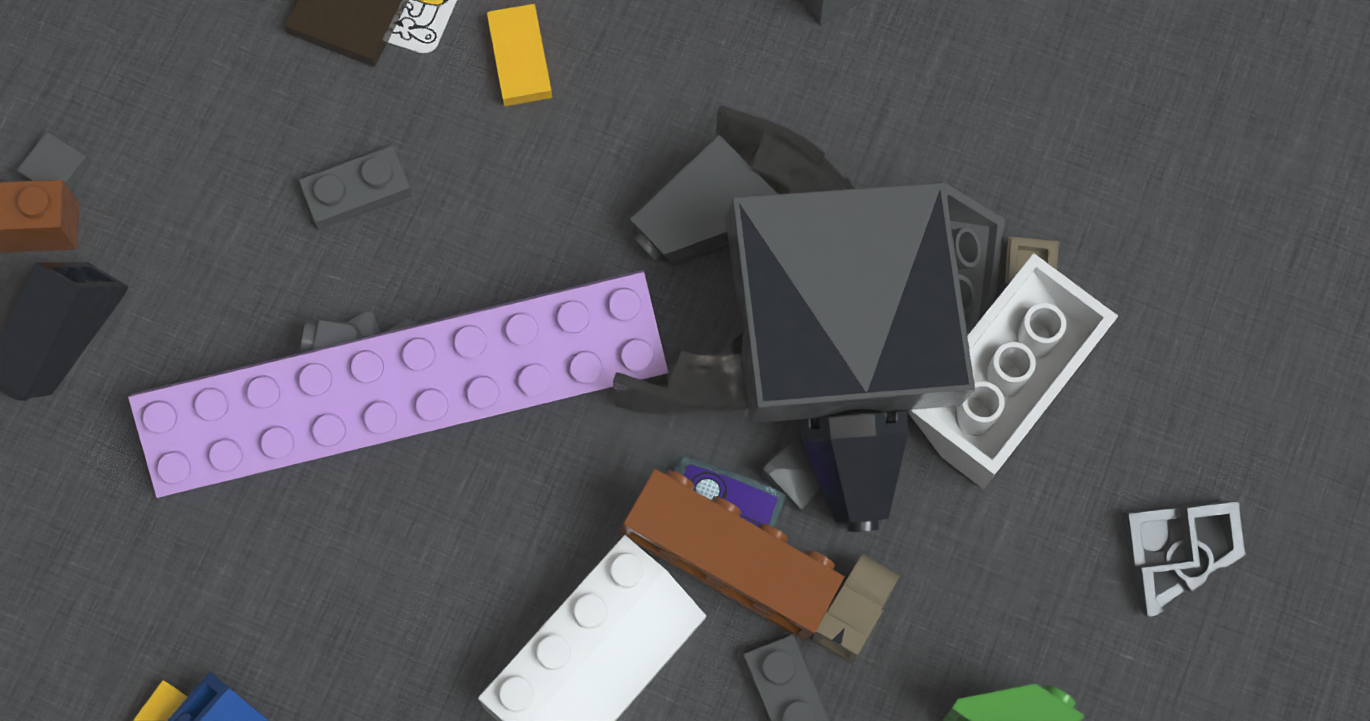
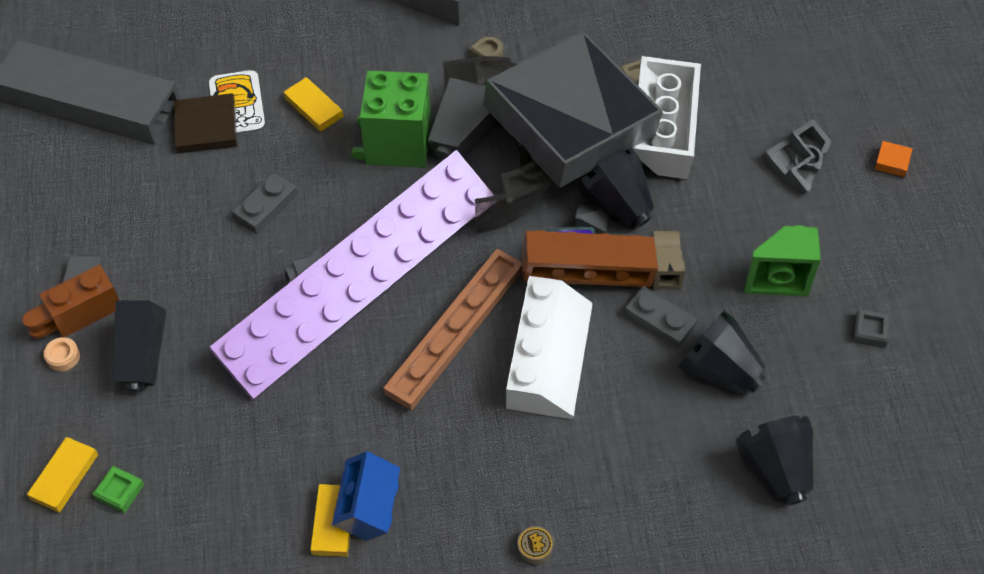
camera: 30 degrees left, 15 degrees down
none -> bright green container [351,70,432,168]
none -> nougat plate [383,249,523,411]
none -> dark tan tile [469,37,503,69]
none -> orange tile [875,141,913,178]

